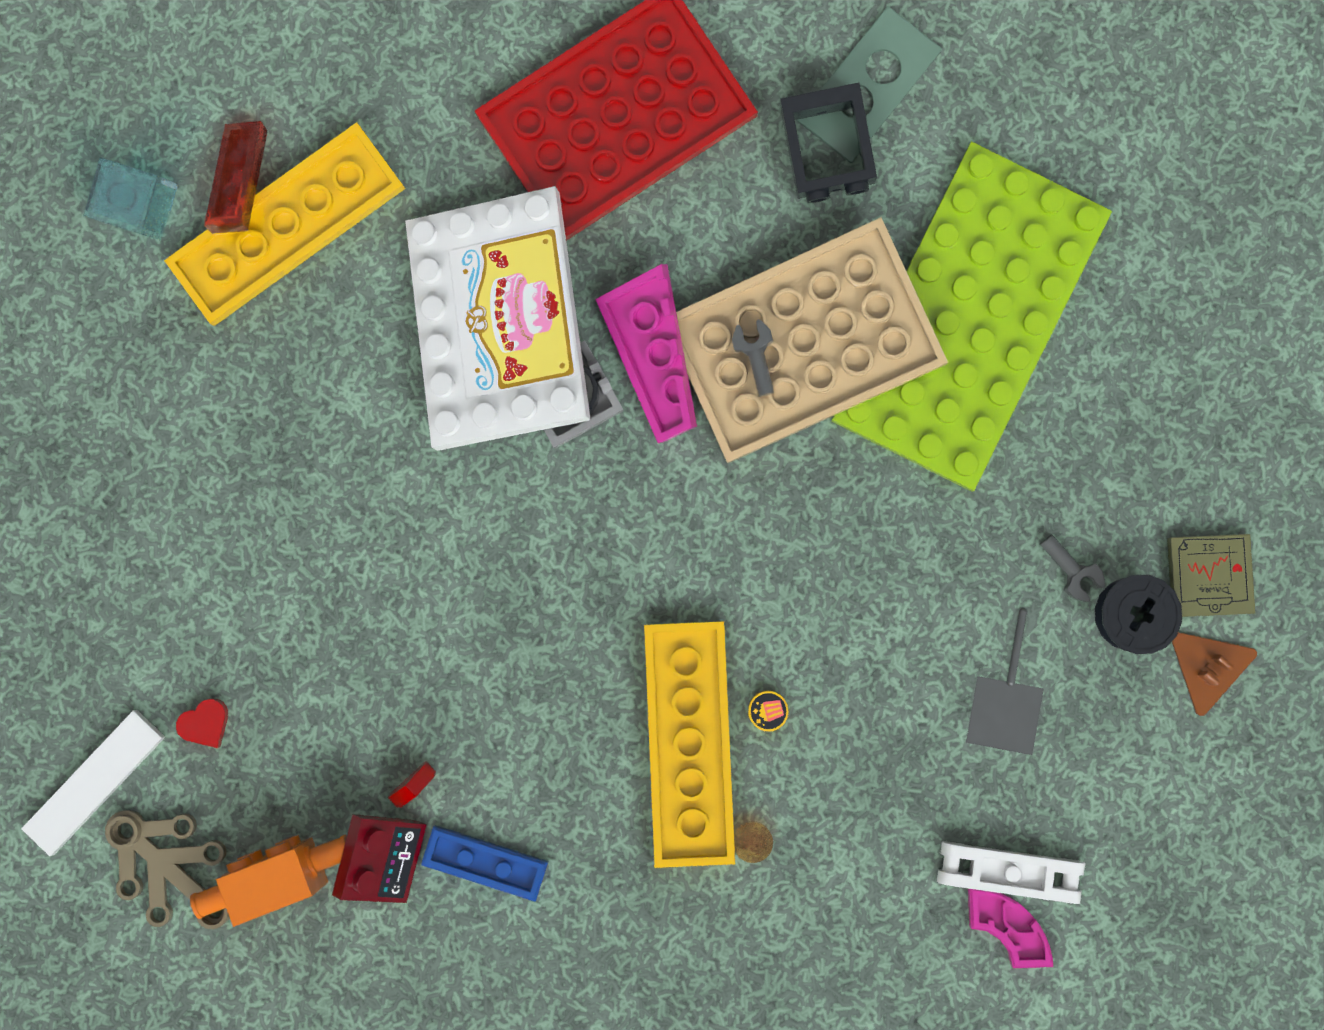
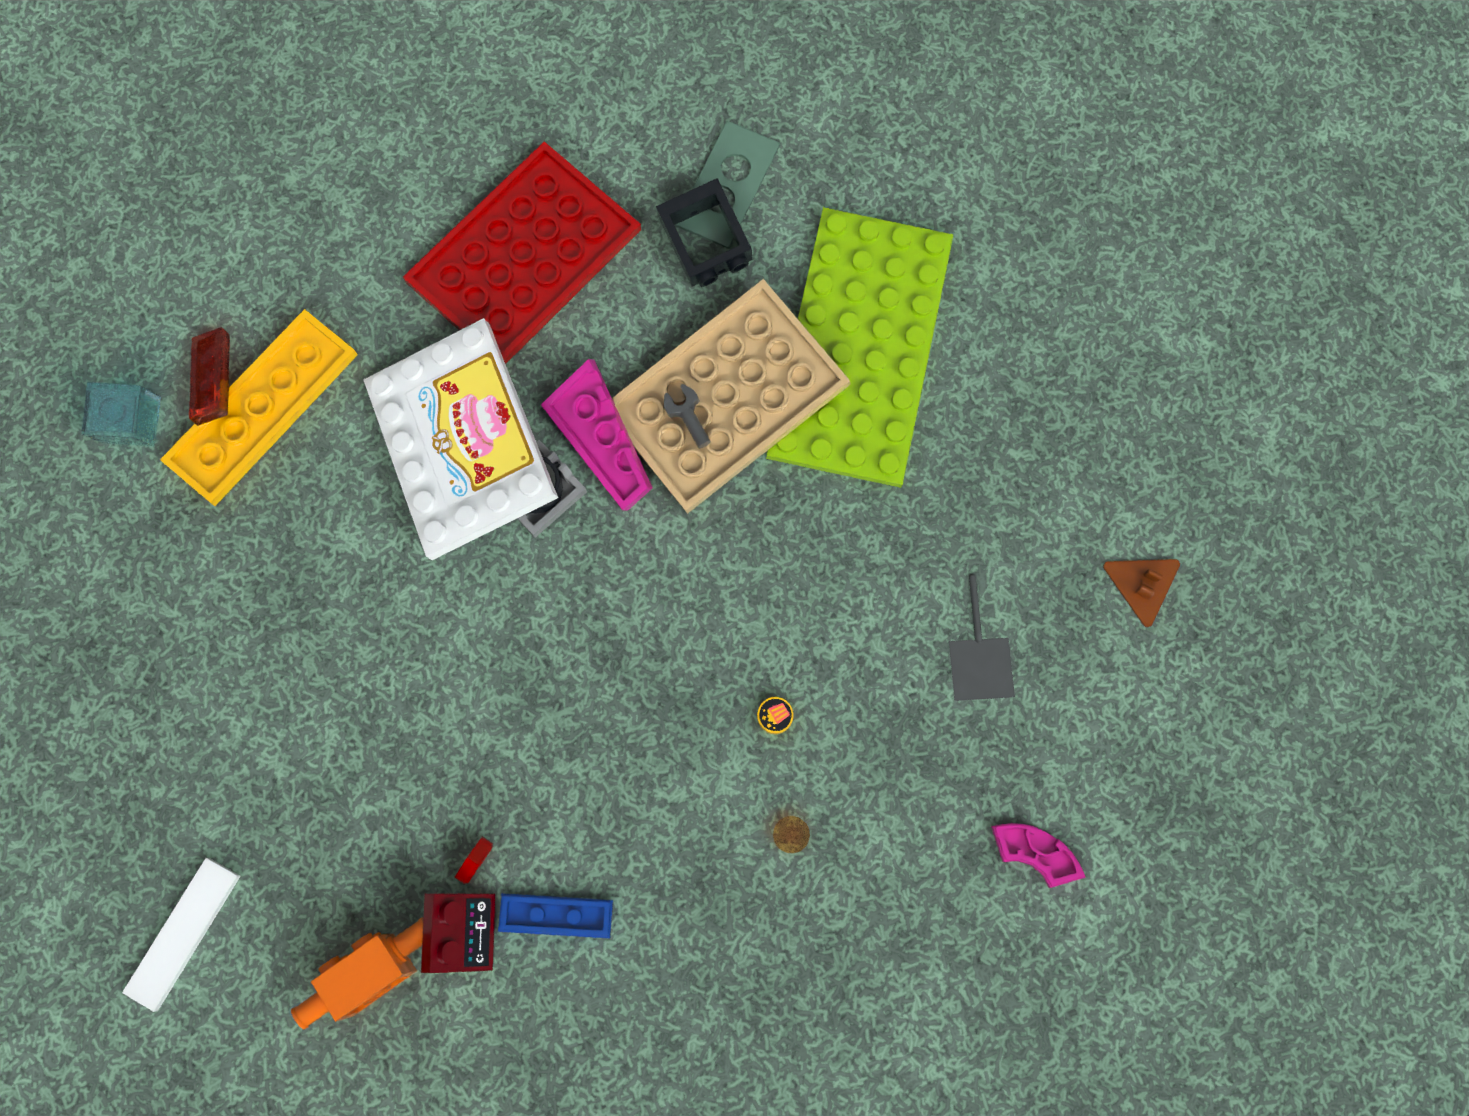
camera: 15 degrees left, 10 degrees down
dark tan plant [105,810,230,929] -> none
red tile [176,698,228,748] -> none
yellow plate [644,621,735,868] -> none
white plate [937,841,1085,904] -> none
dark grey bar [1040,534,1106,602] -> none
black piece [1095,575,1182,654] -> none
olive tile [1167,534,1255,617] -> none

